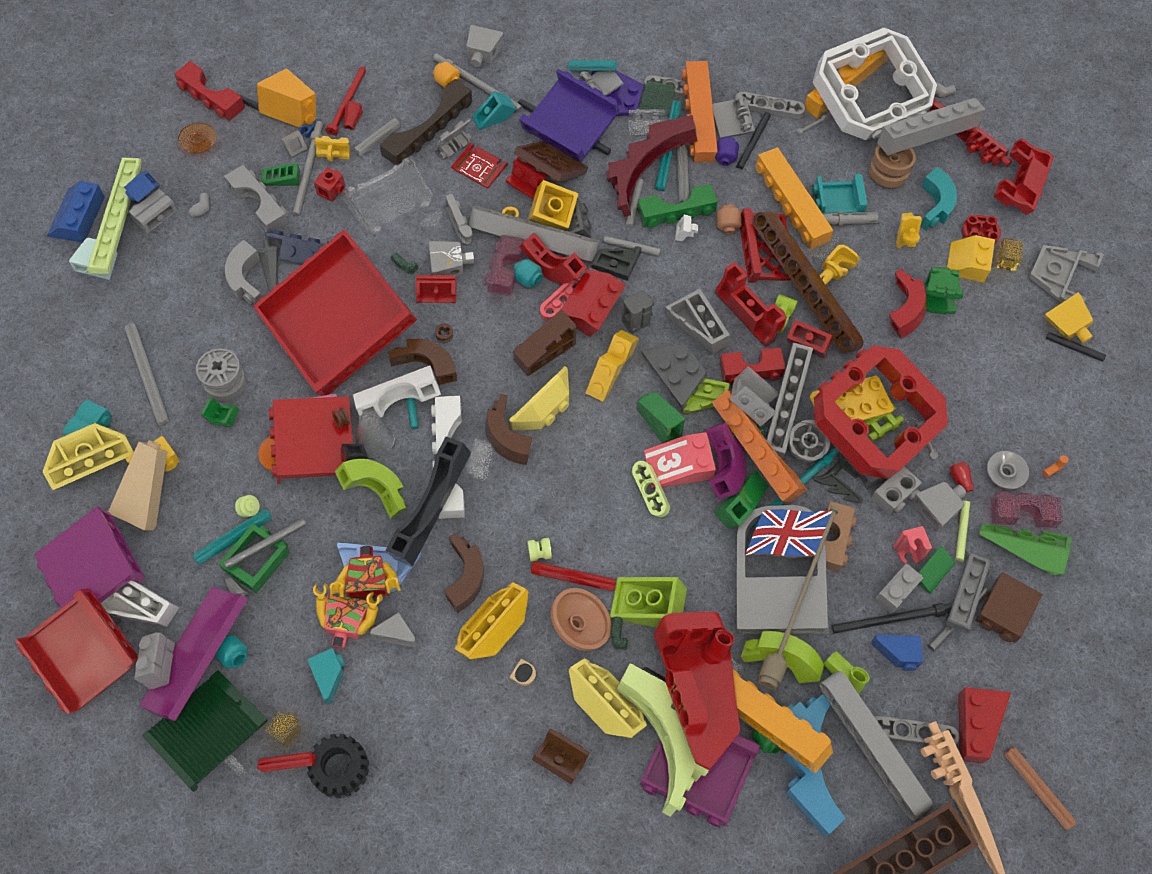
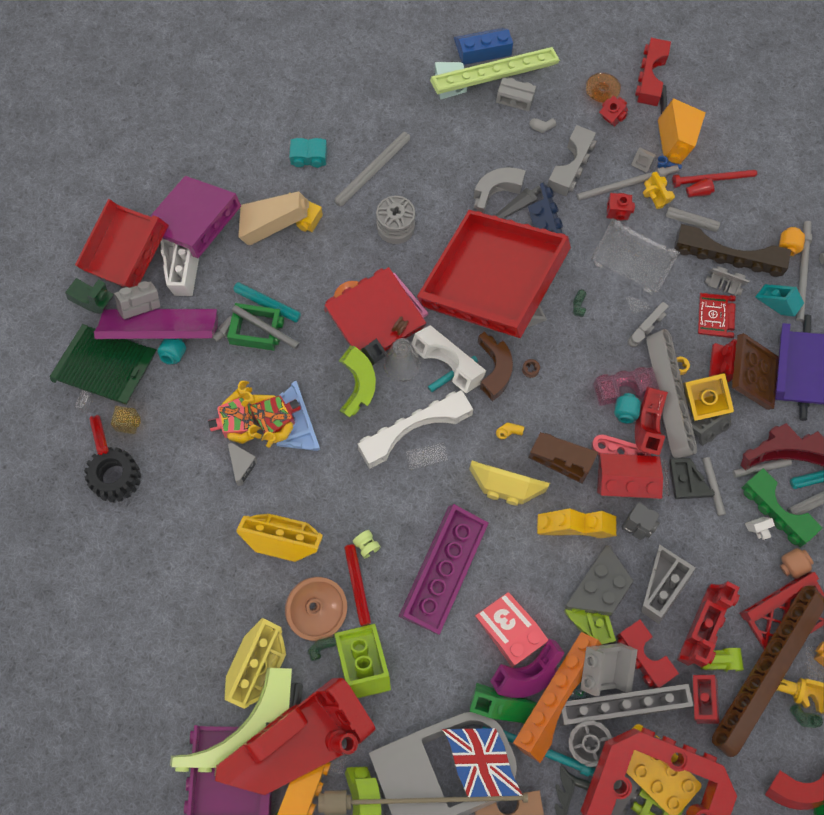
camera: 65 degrees right, 5 degrees up
light yellow wedge [43,423,134,490] -> none
blue slope [124,170,160,202] -> none
green bracket [201,398,240,427] -> none
yellowish green wheel [235,495,260,518] -> none
green slope [261,163,300,186] -> none
teal slope [307,648,345,705] -> none
black arch [385,436,471,567] -> none
red hinge [415,275,457,303] -> none
light grey torso [429,241,474,276] -> none
reddish brown arch [444,533,484,613] -> none
reddish brown arch [485,394,533,465] -> none
tile [509,659,536,686] -> none
reddish brown bracket [532,729,590,785] -> none
yellowish green beam [632,461,670,518] -> none
green slope [637,391,685,443] -> none
none -> dark green arch [65,278,114,313]
none -> magenta arch [398,504,489,635]
none -> yellow arm [496,423,524,440]
none -> red brick [599,95,628,127]
none -> clear green arm [790,704,823,728]

